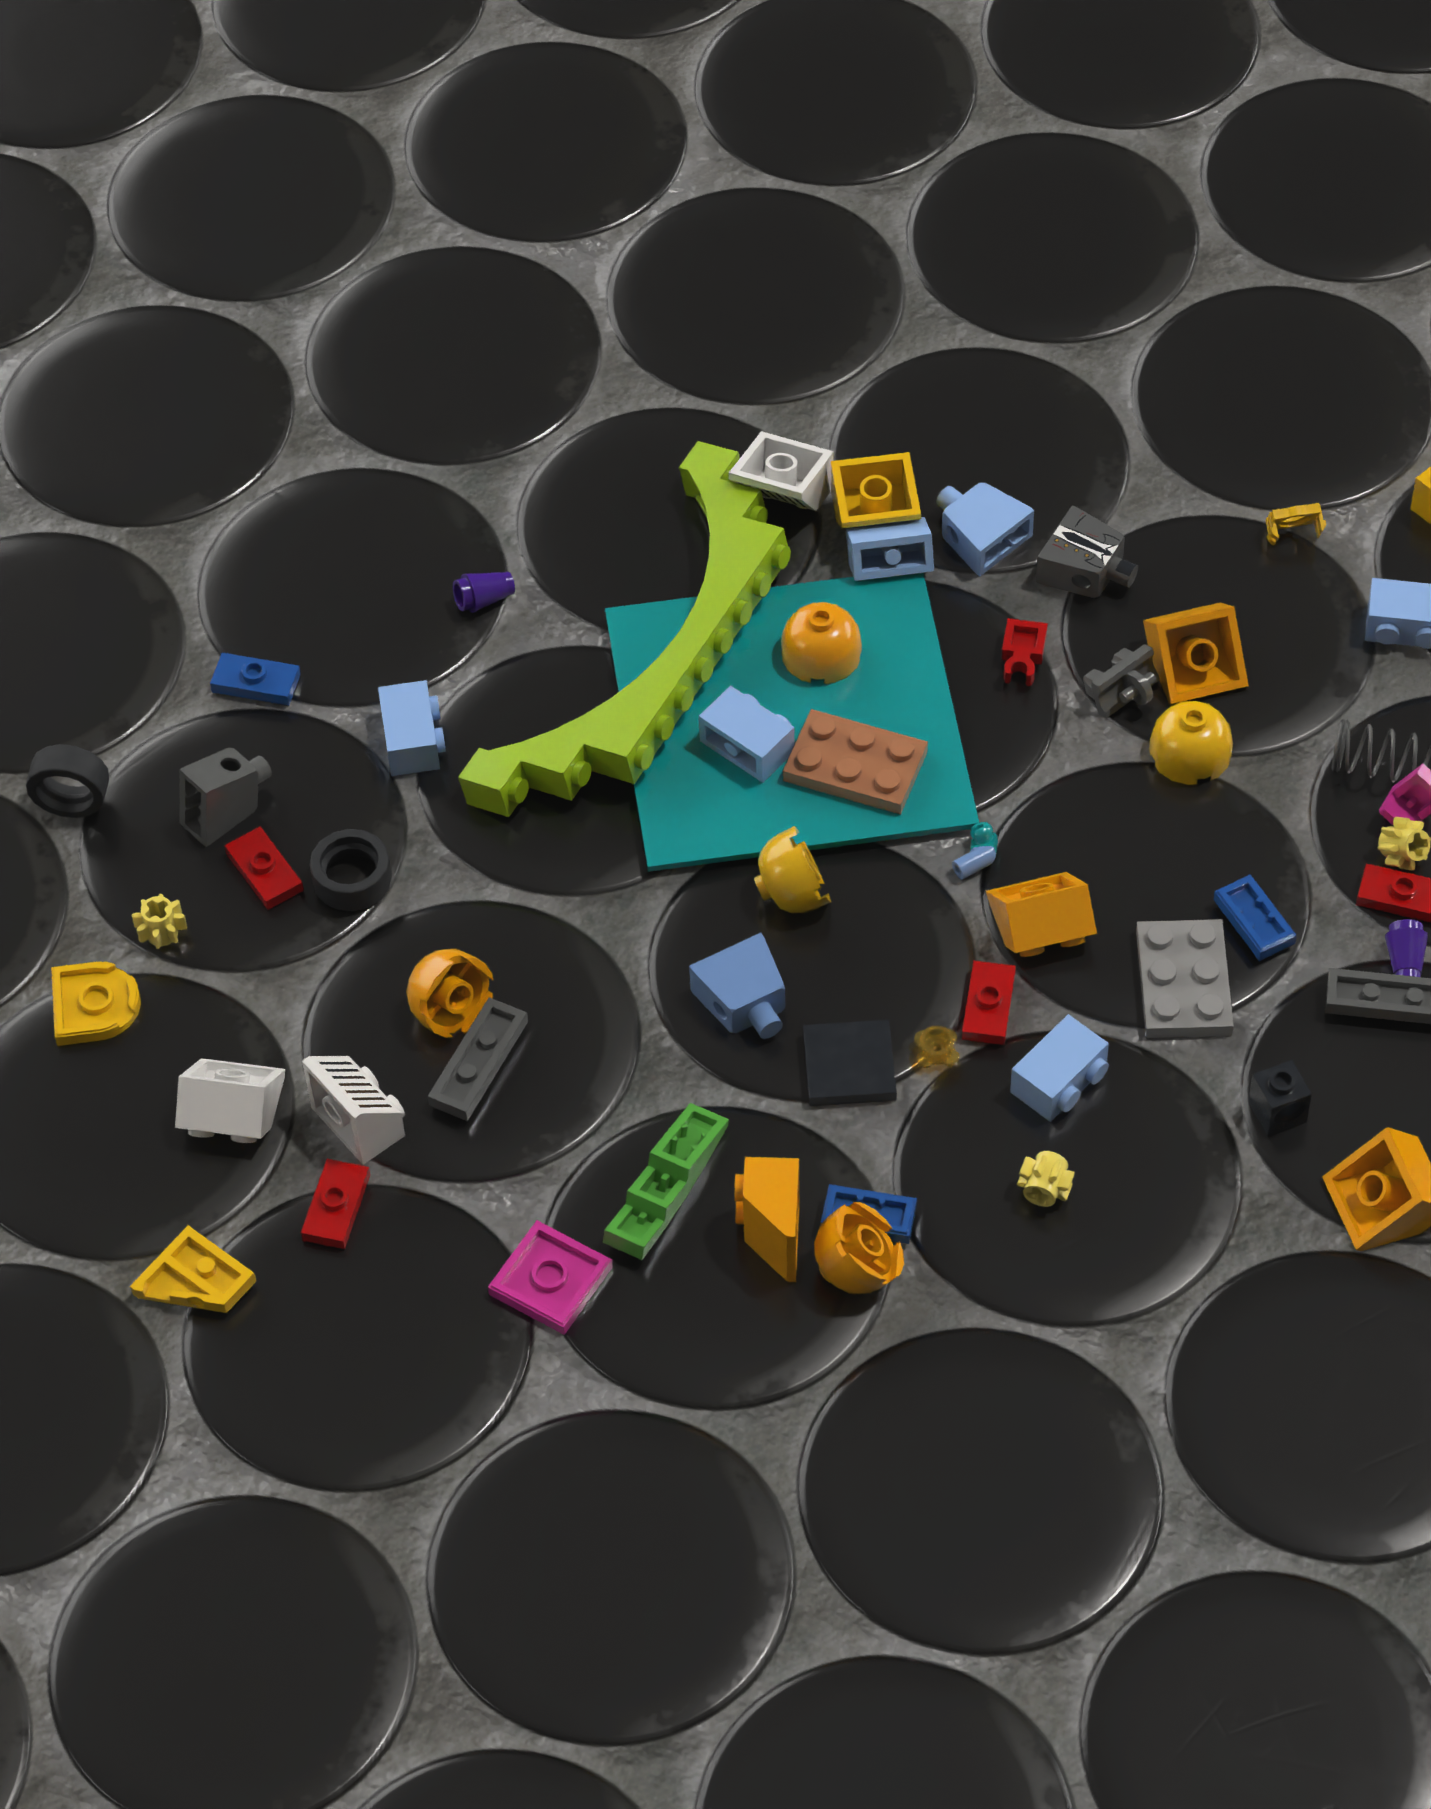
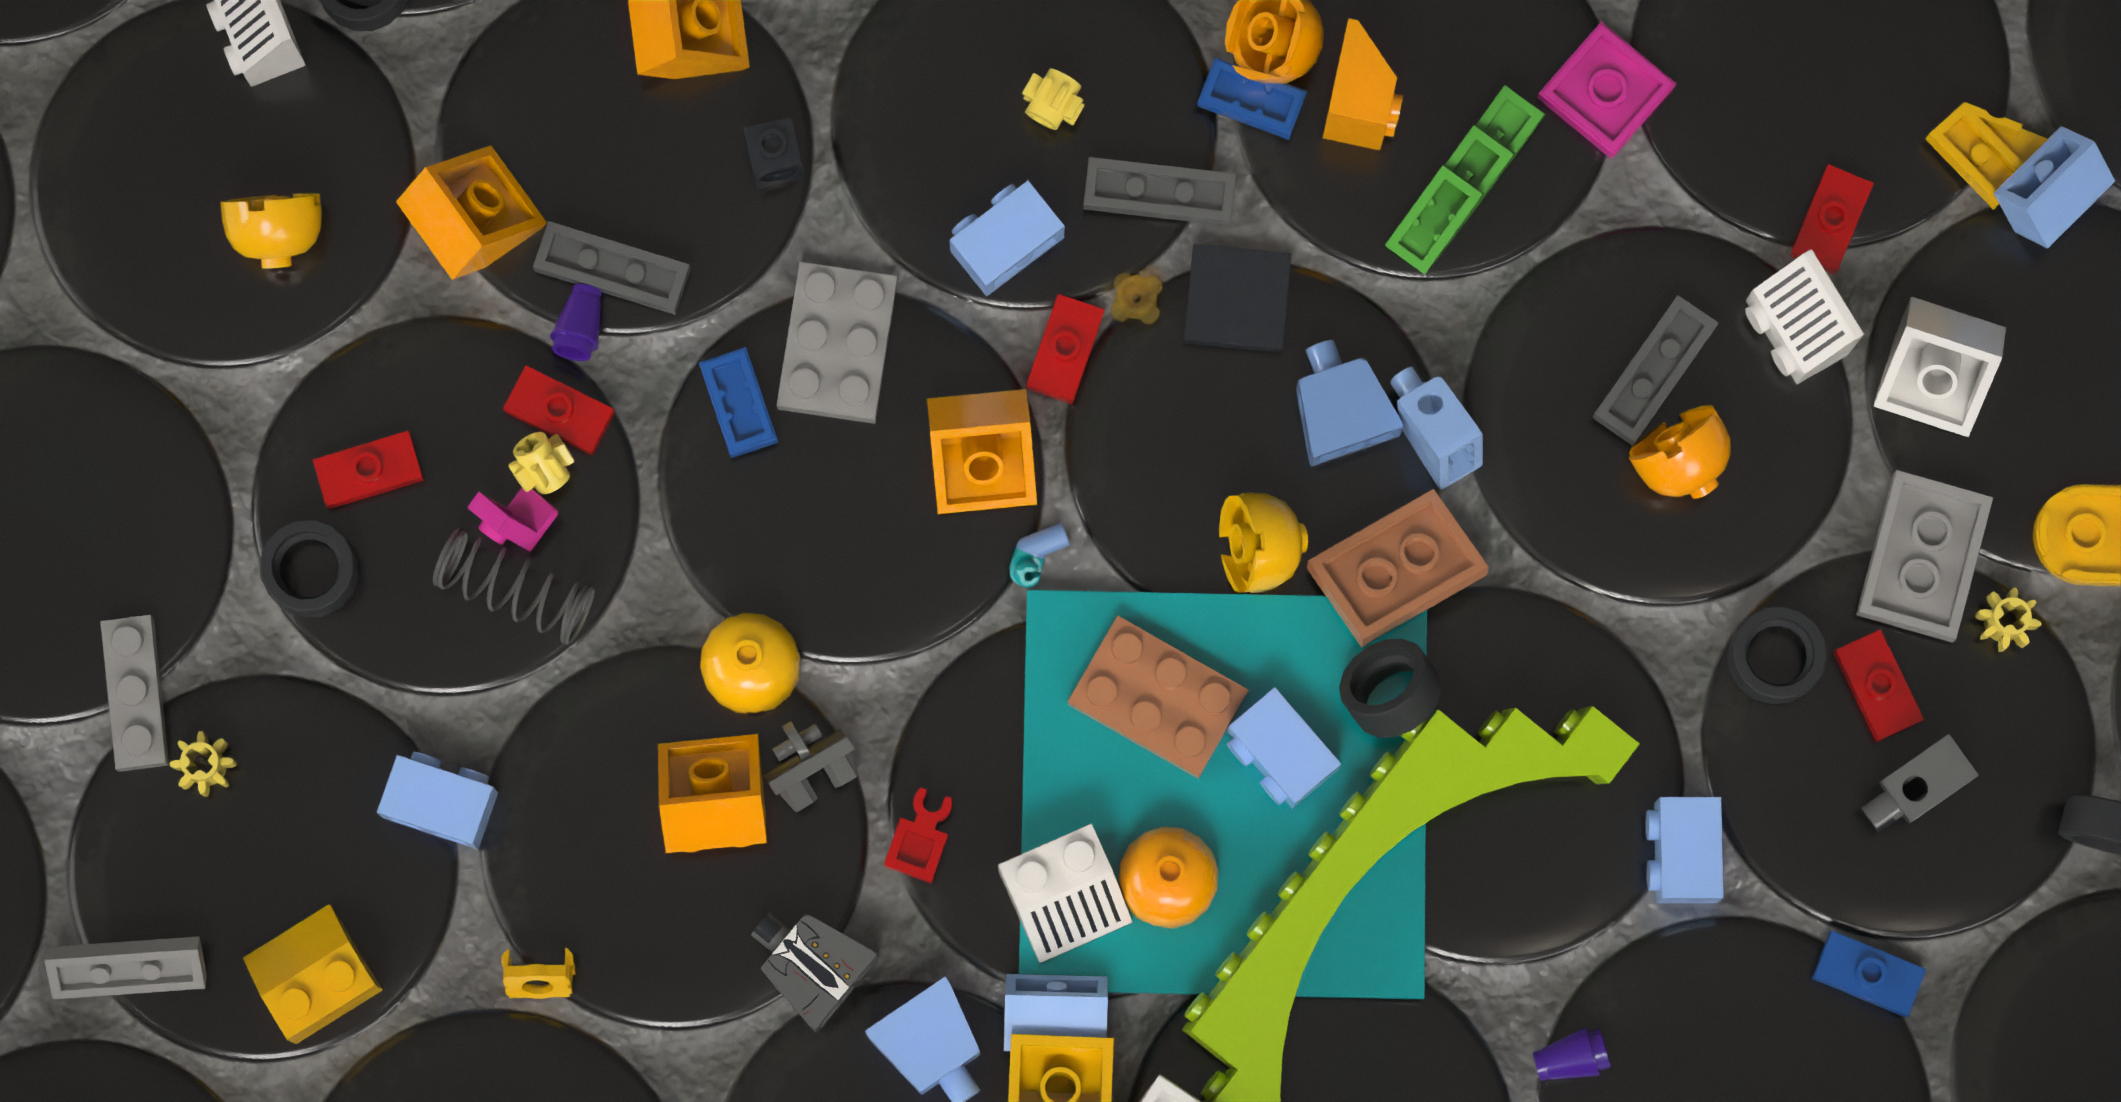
camera: 175 degrees left, 25 degrees up
none -> white slope [998,824,1132,964]
none -> dark grey plate [1083,157,1236,226]
none -> nougat plate [1307,489,1489,647]
none -> black tyre [1339,639,1442,738]
none -> light blue torso [1390,366,1483,491]
none -> light grey plate [1856,470,1993,642]
none -> light blue brick [1994,126,2115,248]

